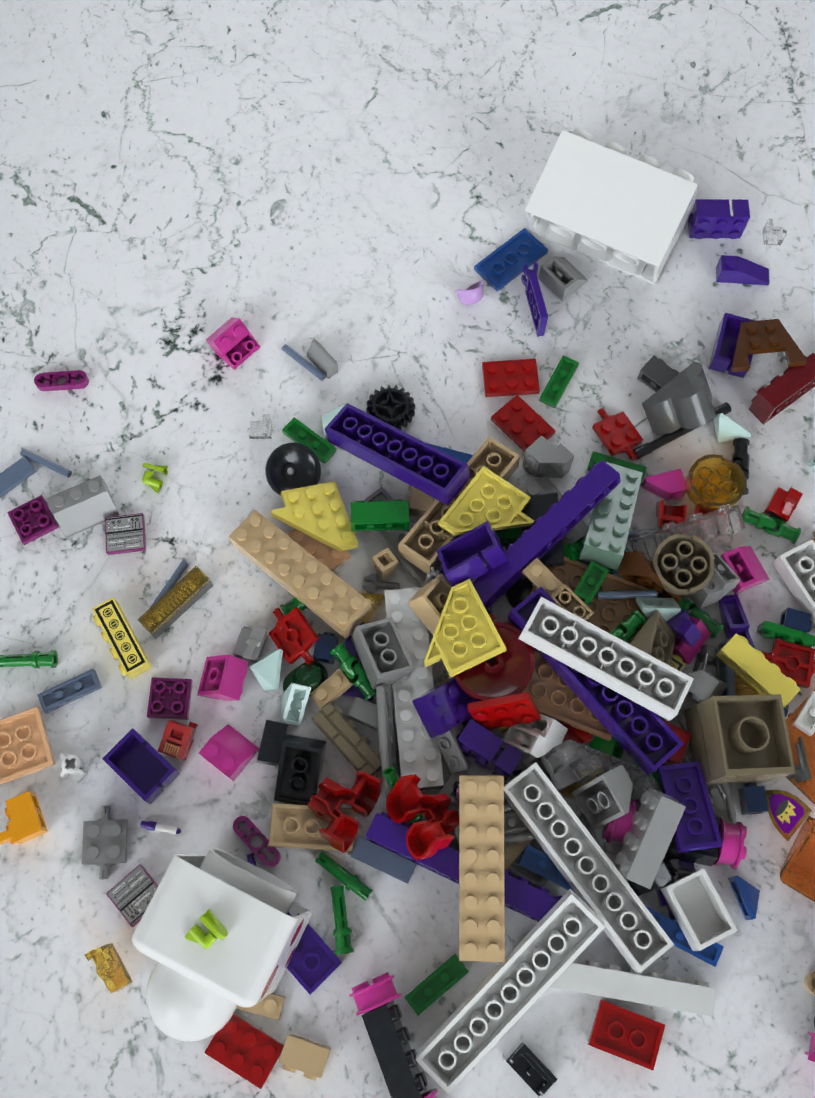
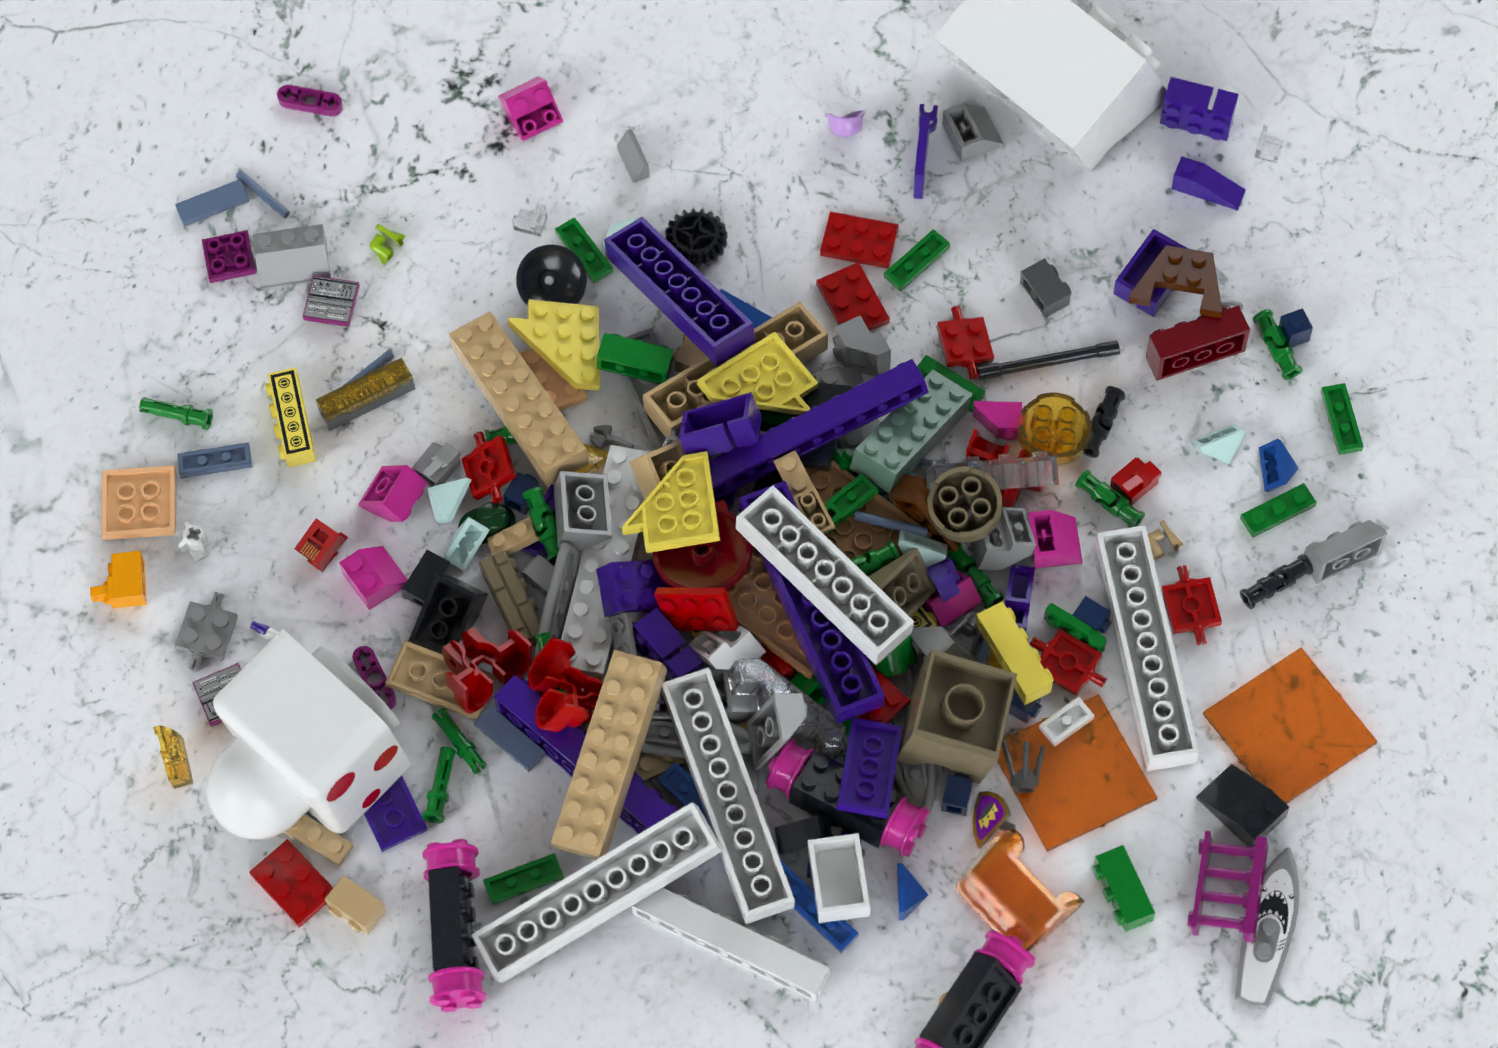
camera: 20 degrees right, 5 degrees down
dark purple piece [102,728,180,804] -> none
magenta tile [147,677,193,720] -> none
lime piece [184,909,228,949] -> none
sand blue piece [282,344,326,381] -> none
tan brick [372,547,399,581] -> none
blue tile [474,228,548,292] -> none
black hinge [506,1042,558,1096] -> none
red plate [588,1000,665,1070] -> none
light grey brick [615,787,686,889] -> none
dark grey brick [642,361,715,435] -> none
light aqua slope [713,413,751,443] -> none

